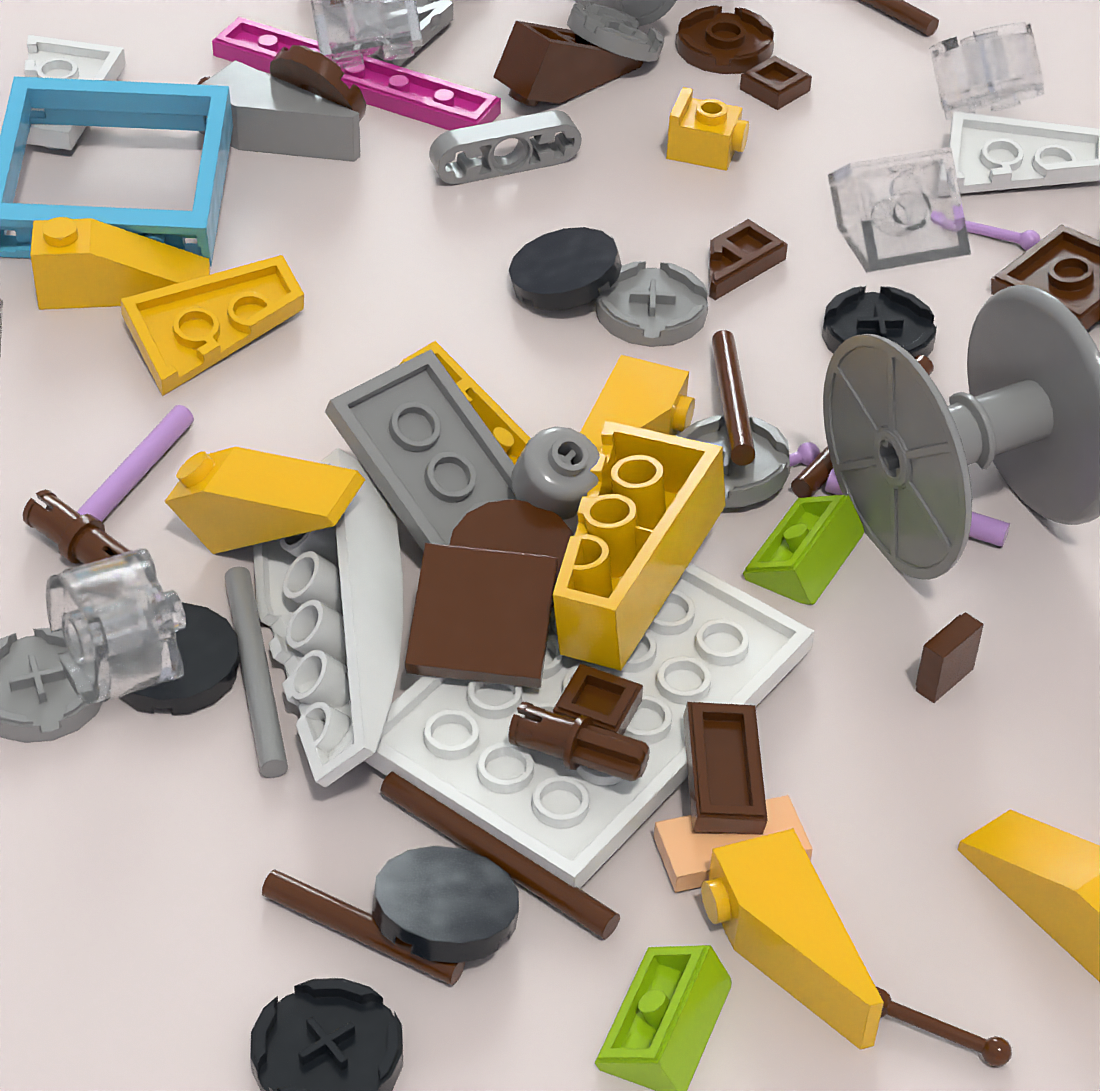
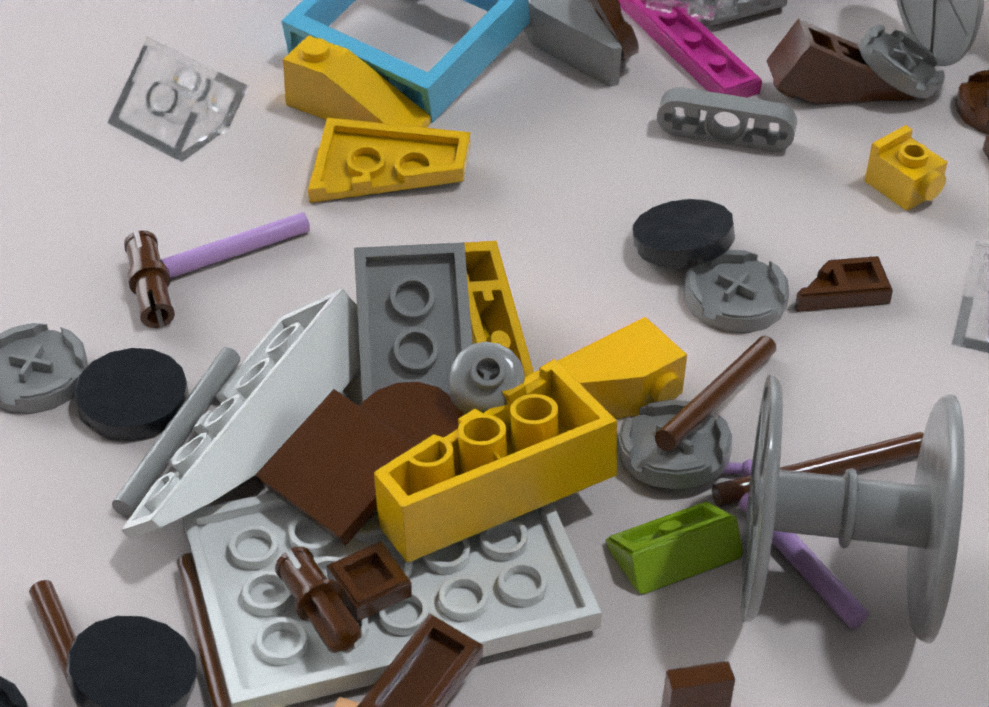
camera: 35 degrees right, 0 degrees up
clear brick [46,548,186,704] -> none
yellow slope [164,447,365,554] -> none
black tile [822,286,937,357] -> none

